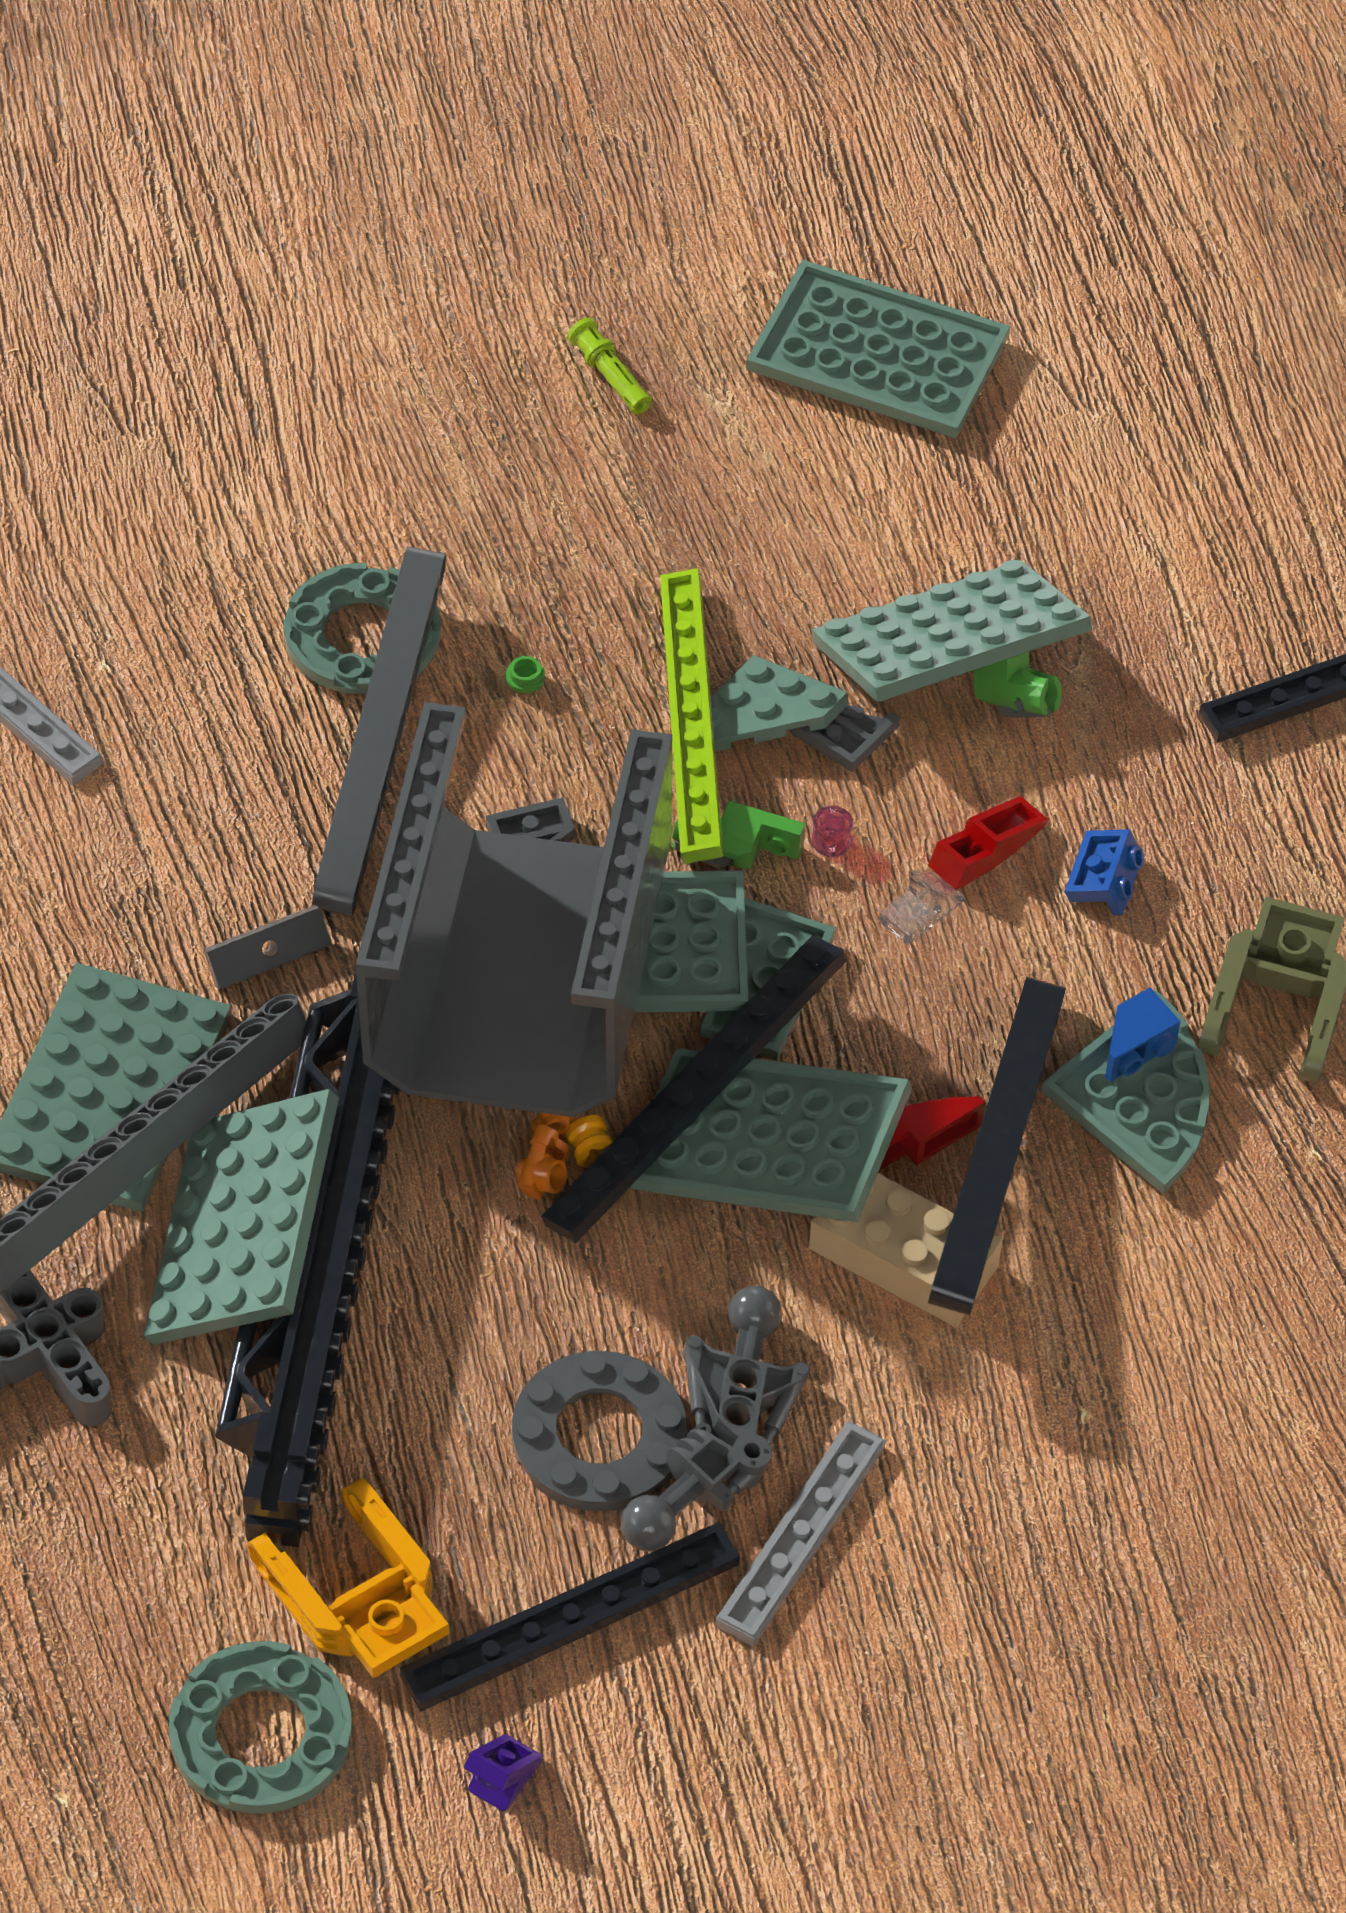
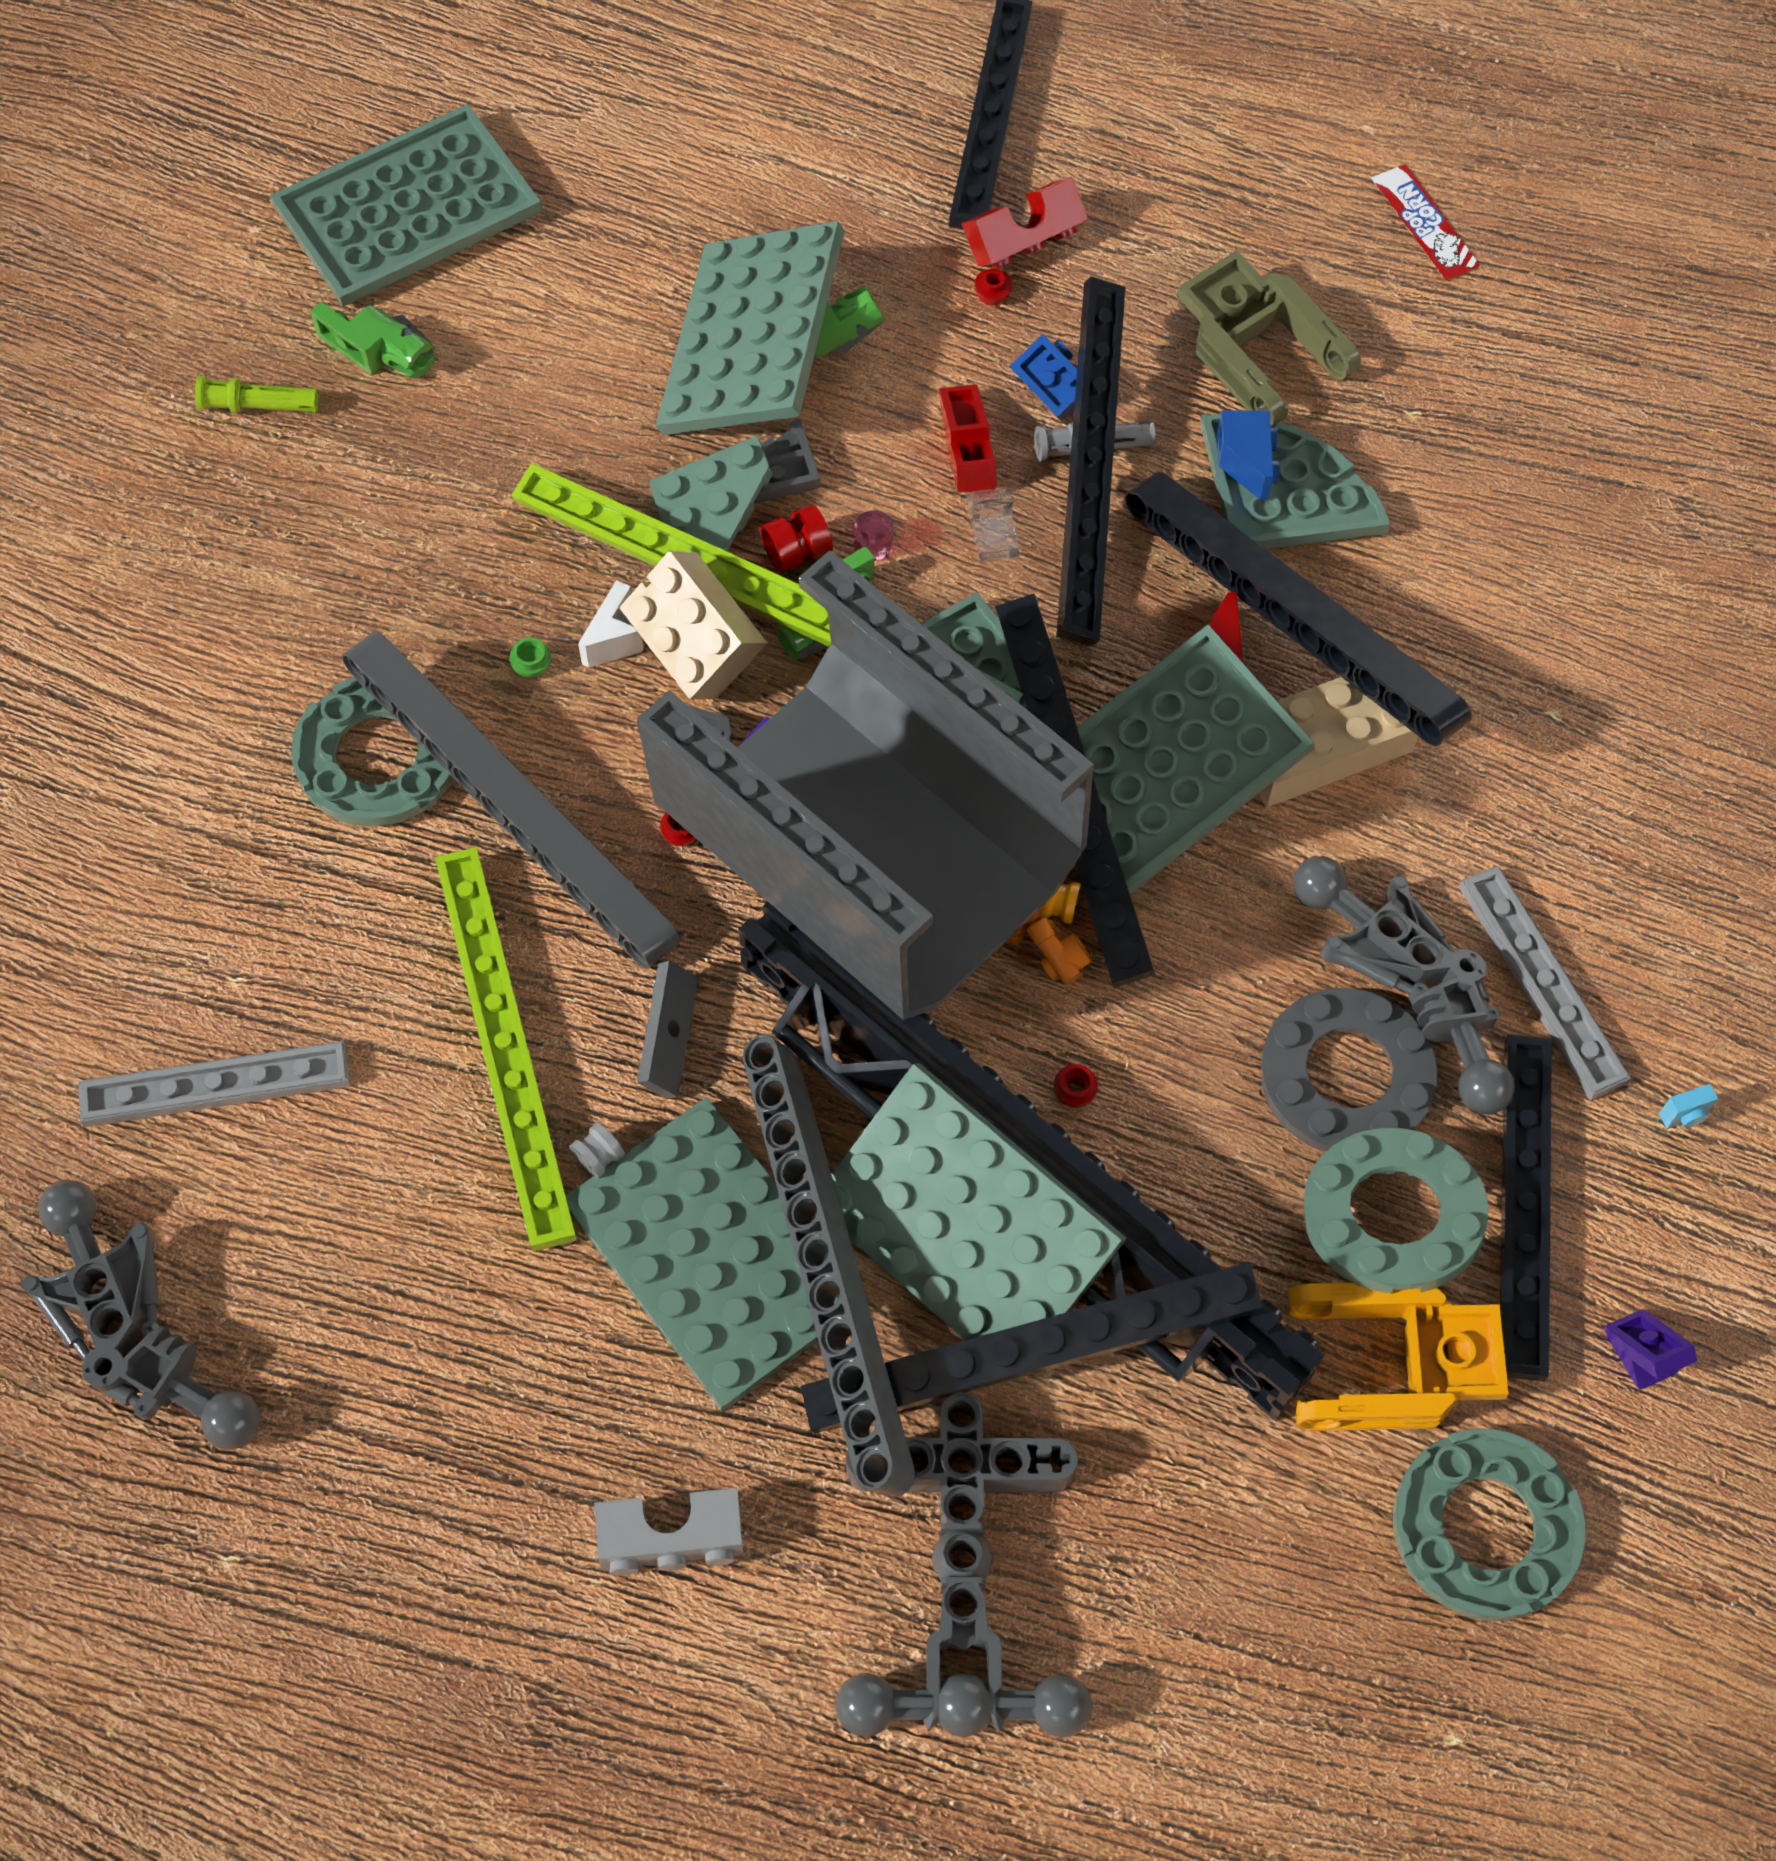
camera: 55 degrees left, 10 degrees up
none -> bright green plate [310,302,435,379]
none -> lime plate [435,847,577,1252]
none -> light grey wheel [569,1122,625,1179]
none -> white slope [578,580,644,668]
none -> piece [619,551,768,699]
none -> red wheel [760,504,833,574]
none -> black plate [801,1262,1264,1433]
none -> arch [961,177,1088,269]
none -> red plate [974,269,1012,306]
none -> light grey pin [1034,421,1156,462]
none -> red plate [1054,1064,1098,1108]
none -> black plate [1056,276,1126,646]
none -> sand green plate [1303,1128,1489,1294]
none -> medium azure plate [1659,1084,1718,1129]

